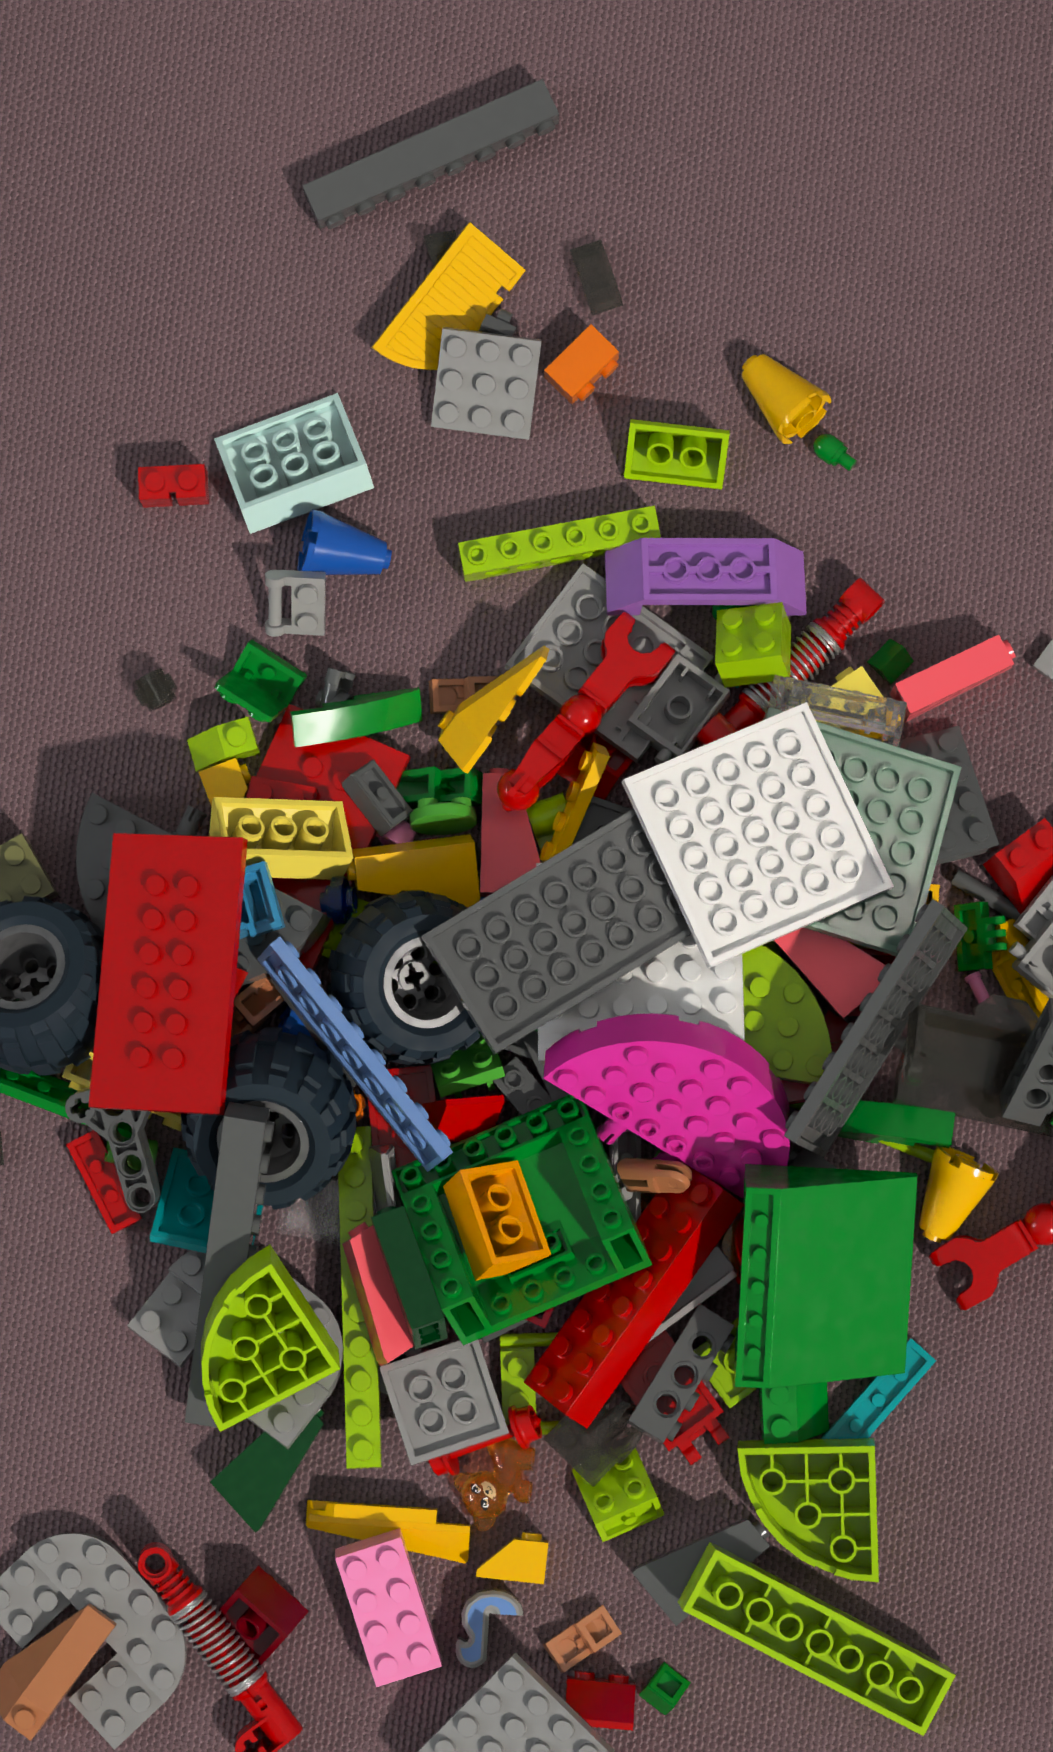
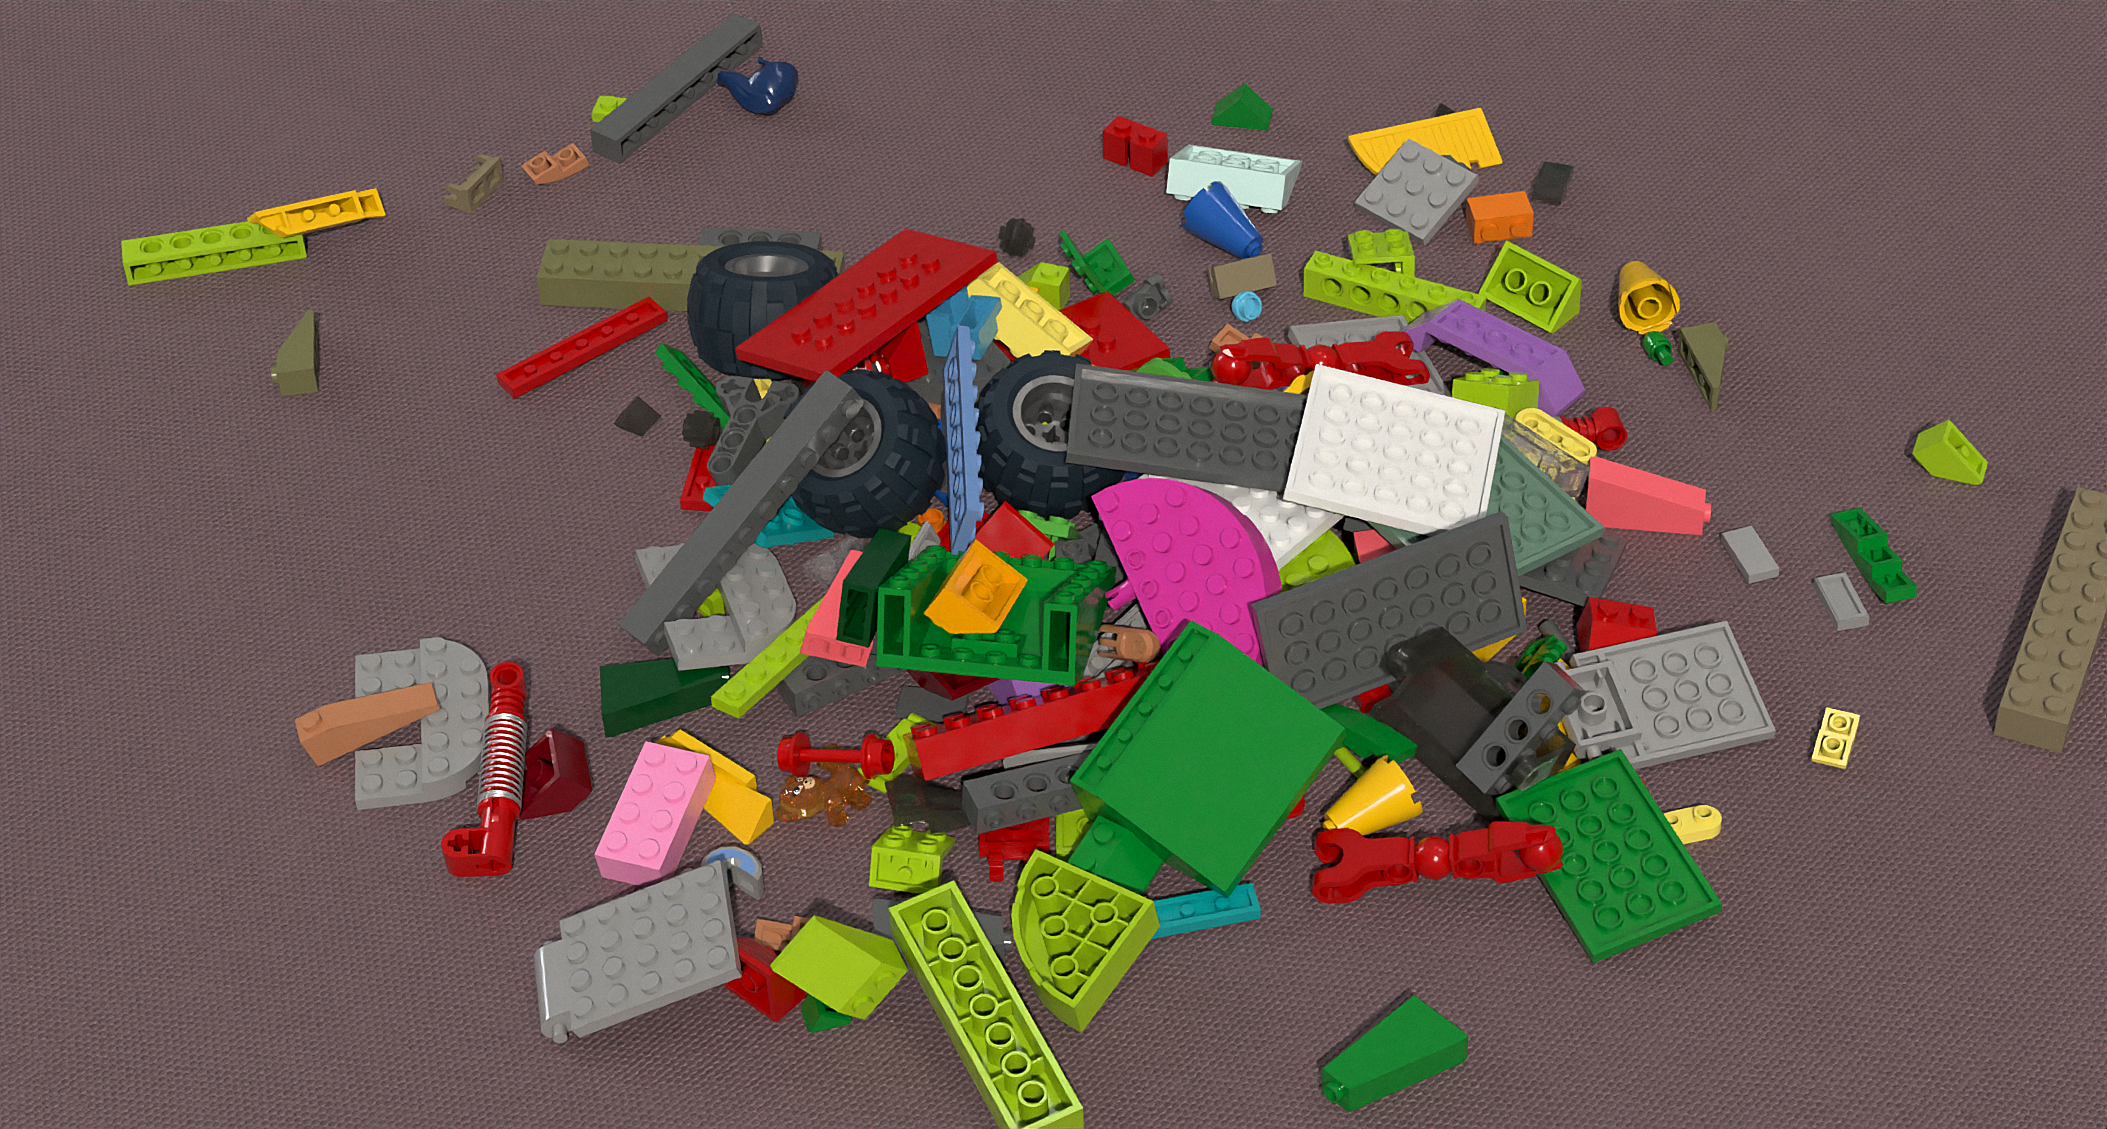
camera: 35 degrees right, 40 degrees down
lime brick [201,1245,340,1432] -> none
light grey plate [265,569,326,637] -> none
green slope [290,687,423,747] -> none
dark grey brick [302,79,559,229] -> none
dark grey slope [342,759,413,836] -> none
light grey plate [379,1340,509,1466] -> none
yellow wedge [438,646,549,774] -> none
yellow slope [476,1532,548,1584] -> none
none -> clear smoke gear [682,410,721,449]
none -> lime slope [770,915,908,1020]
none -> dark tan hinge [1208,252,1277,299]
none -> green slope [1212,83,1273,131]
none -> medium azure plate [1231,291,1262,322]
none -> lime bracket [1348,229,1415,277]
none -> light yellow plate [1515,408,1597,470]
none -> olive slope [1678,322,1729,412]

